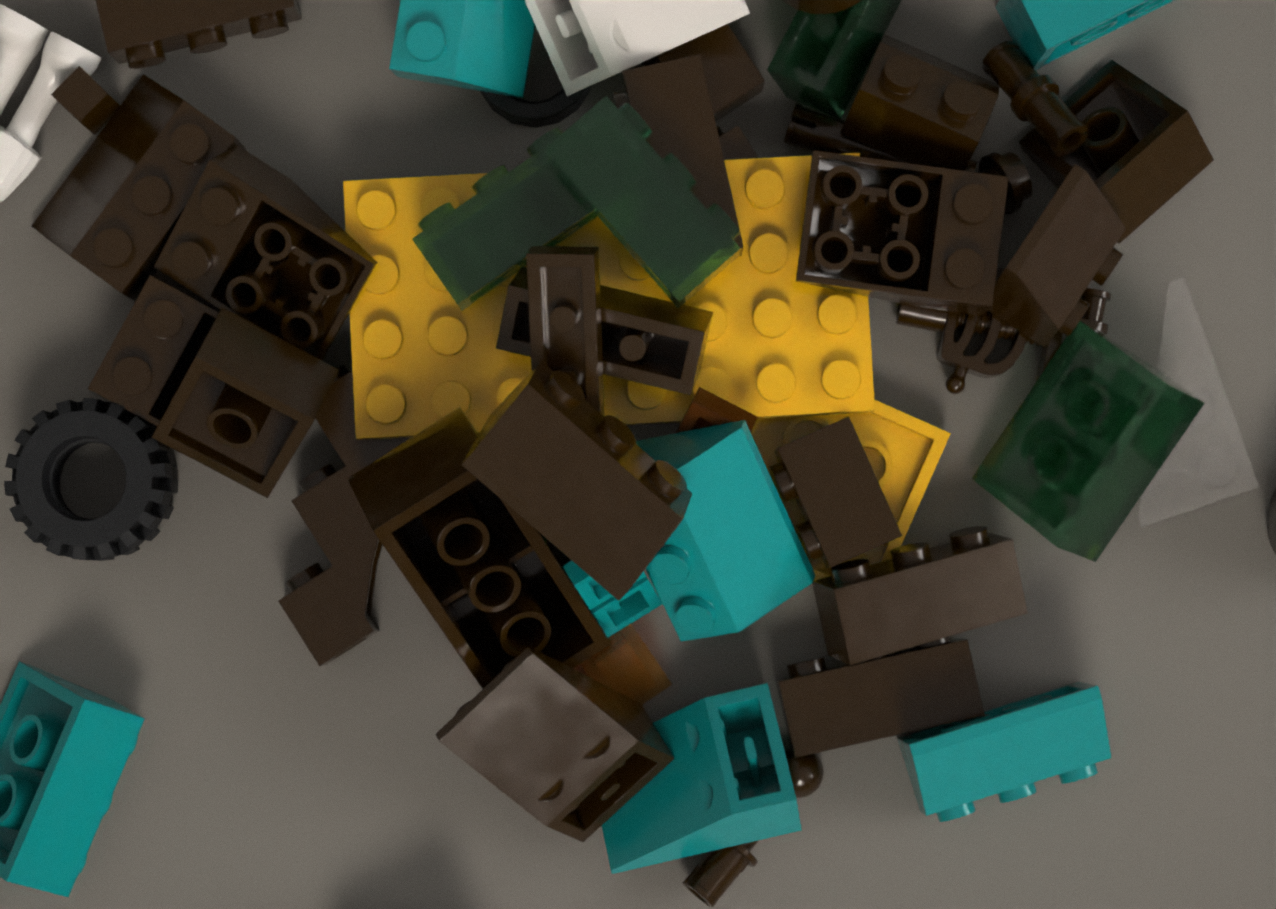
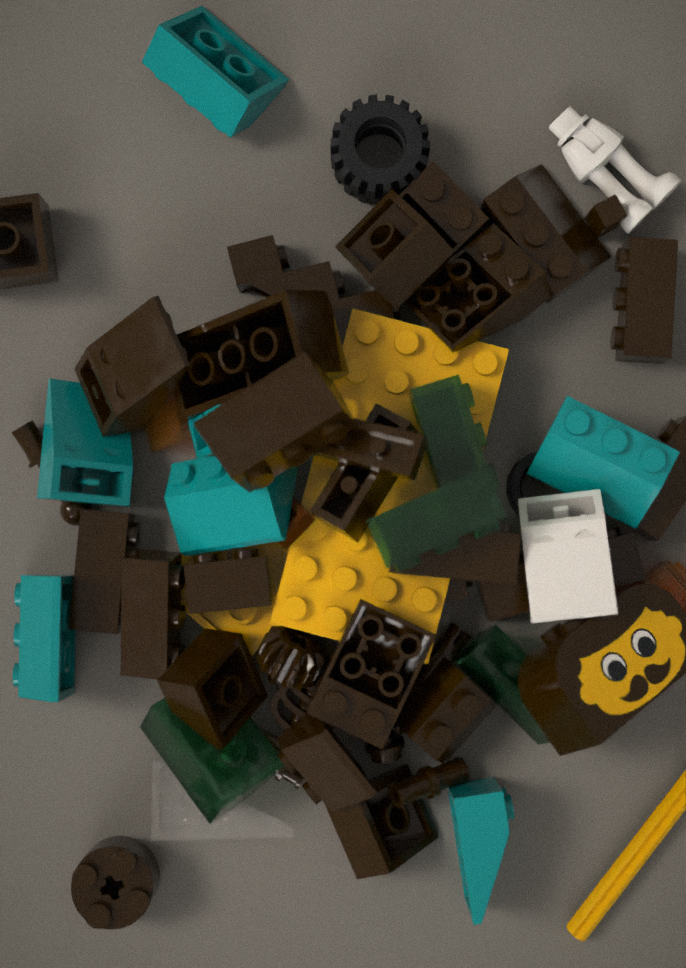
camera: 105 degrees right, 0 degrees up
none -> dark brown slope [157,628,268,750]
none -> dark brown gear [255,626,327,690]

